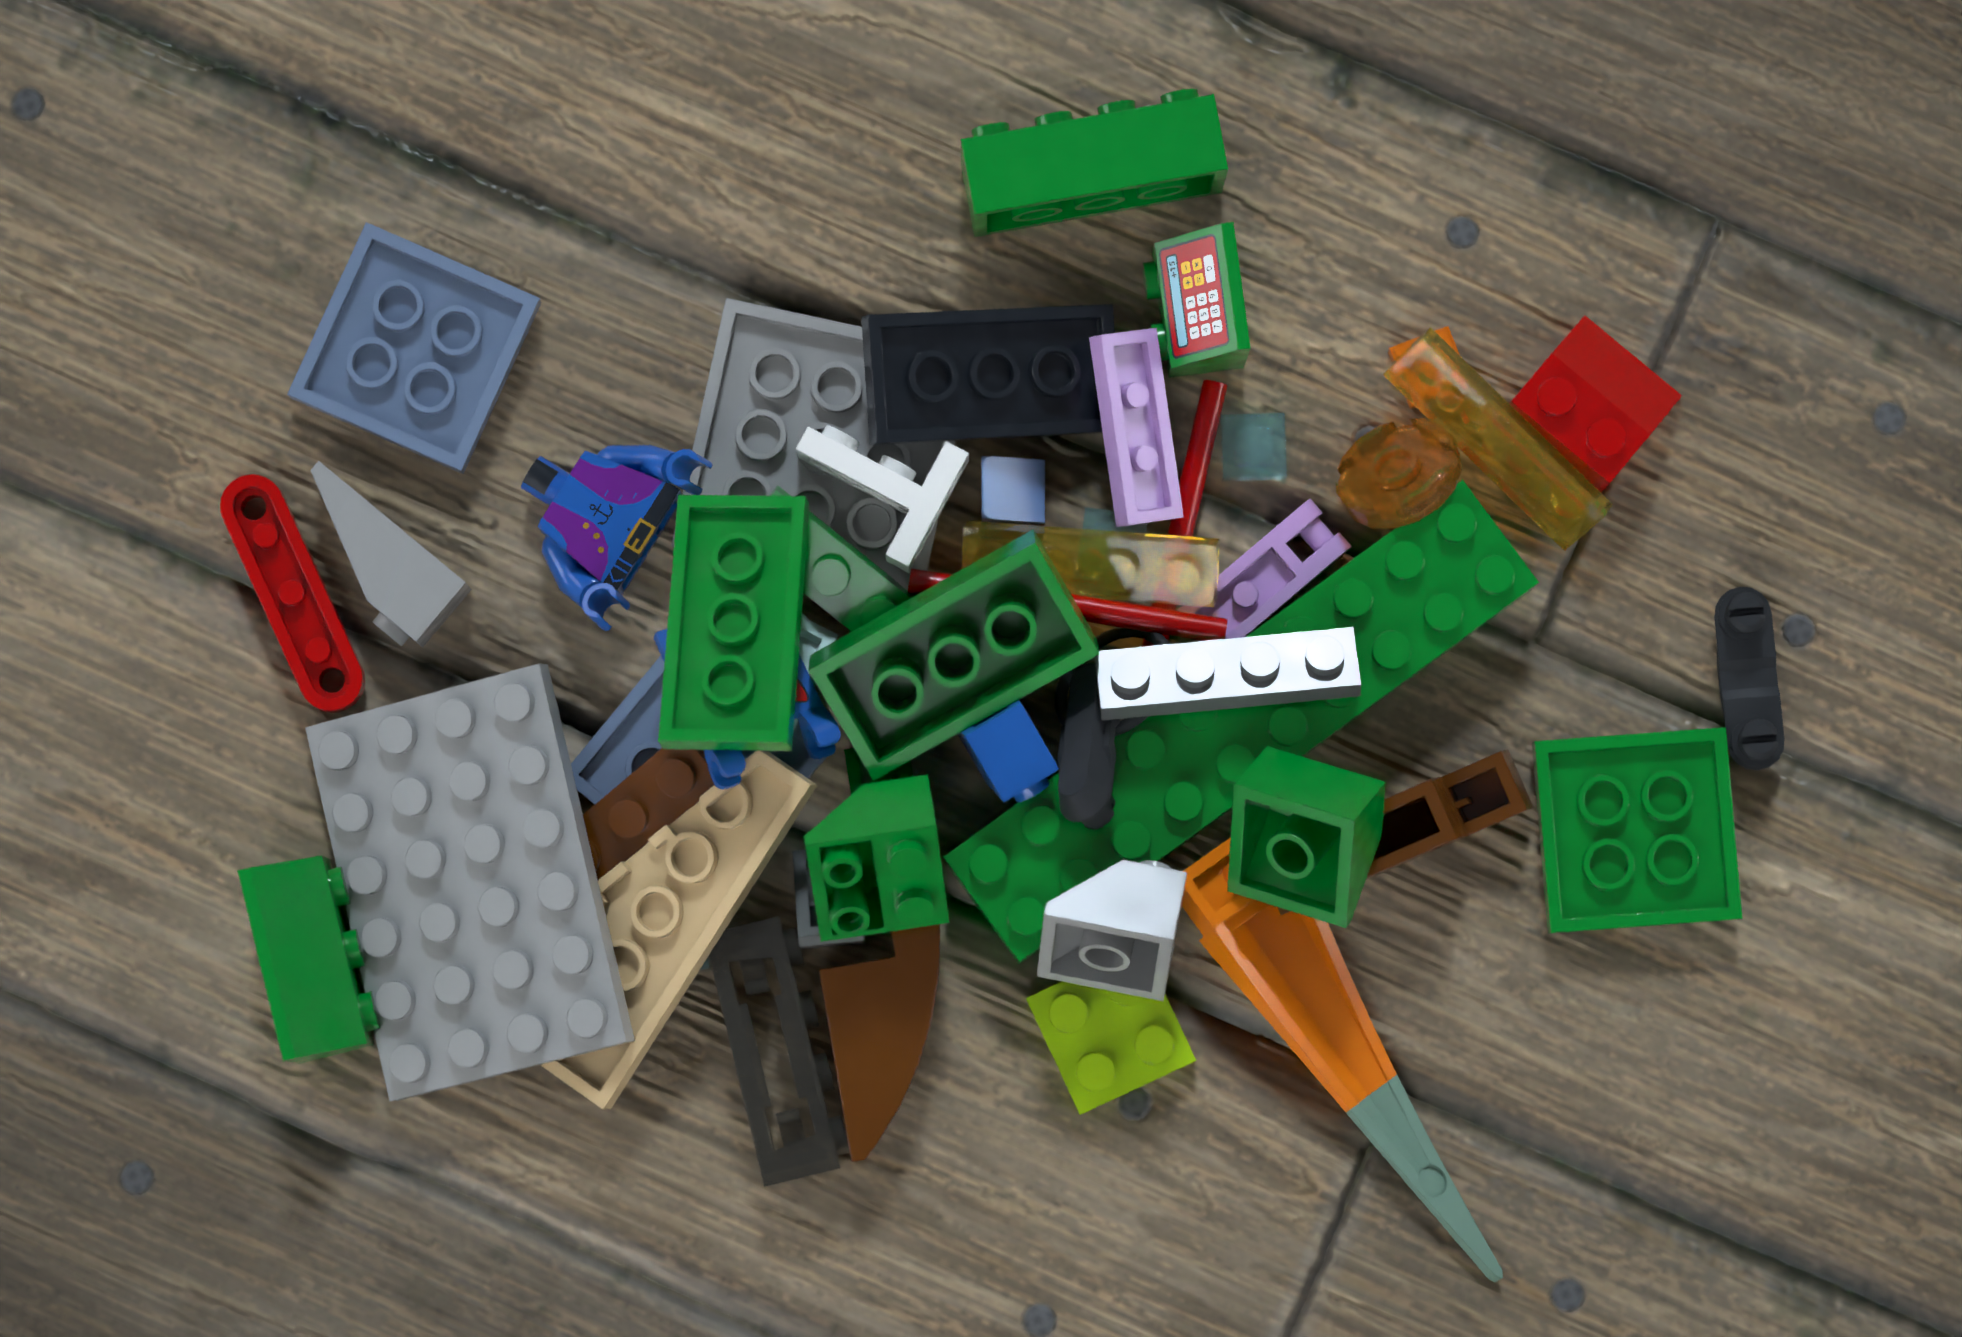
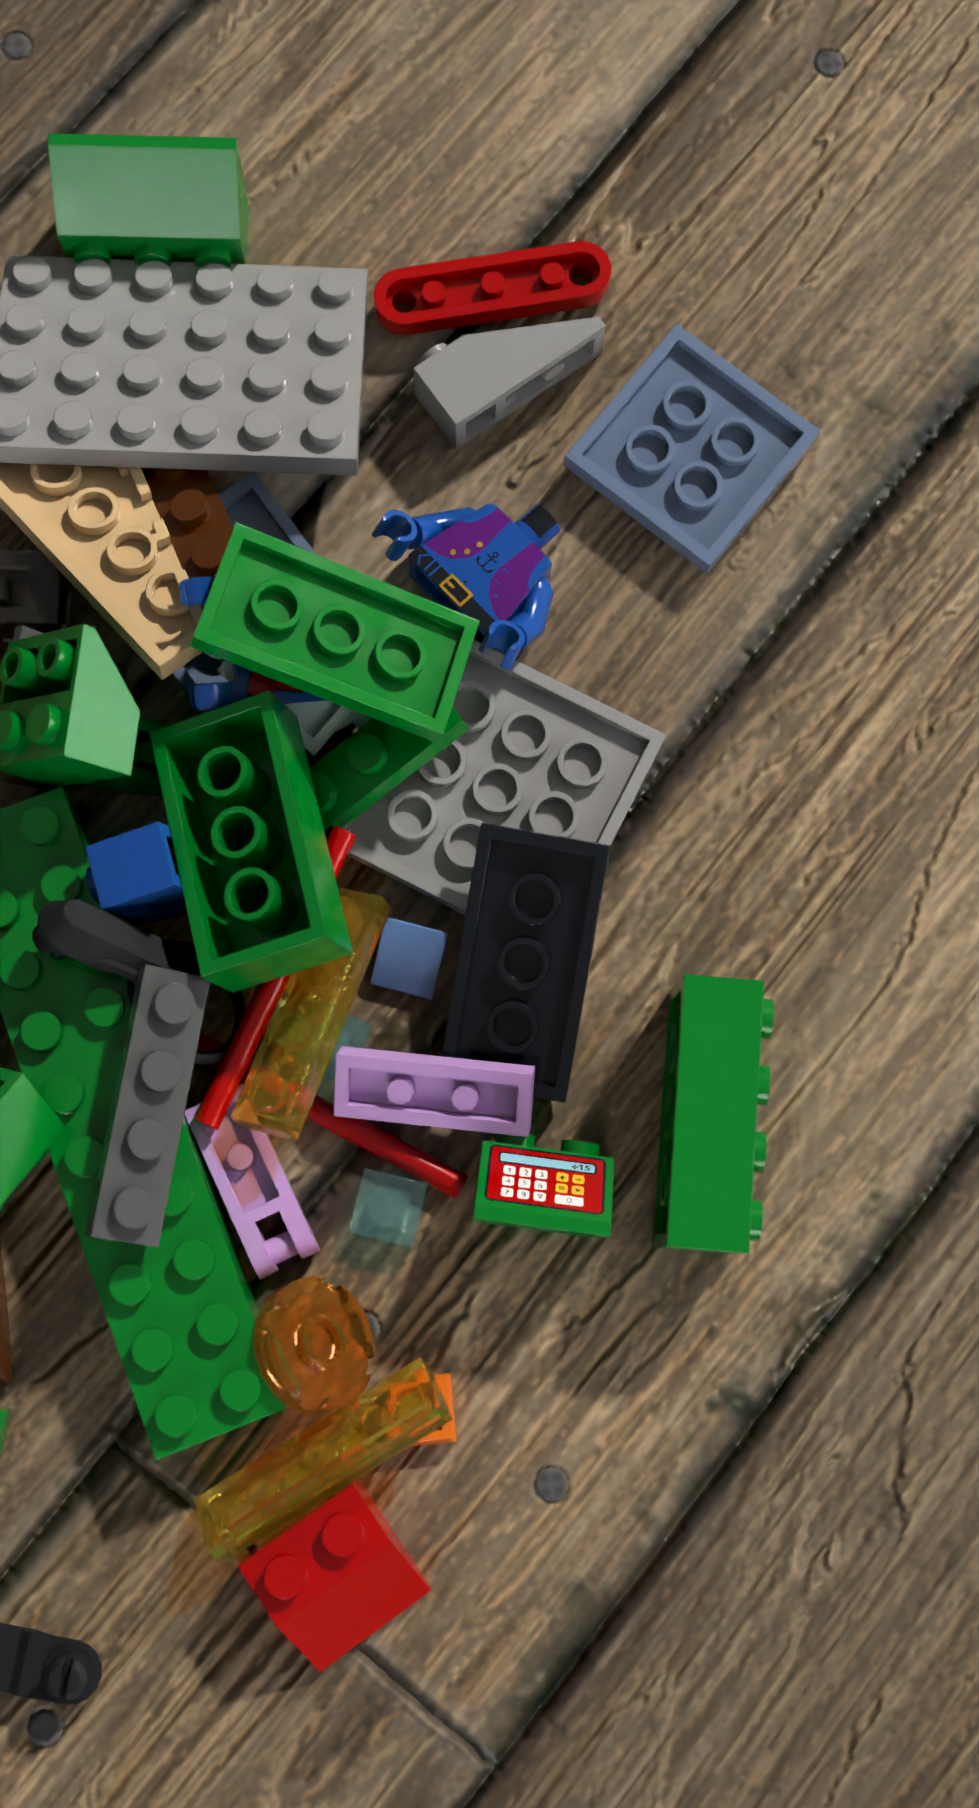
camera: 100 degrees right, 5 degrees down
white bracket [796,425,969,573] -> none

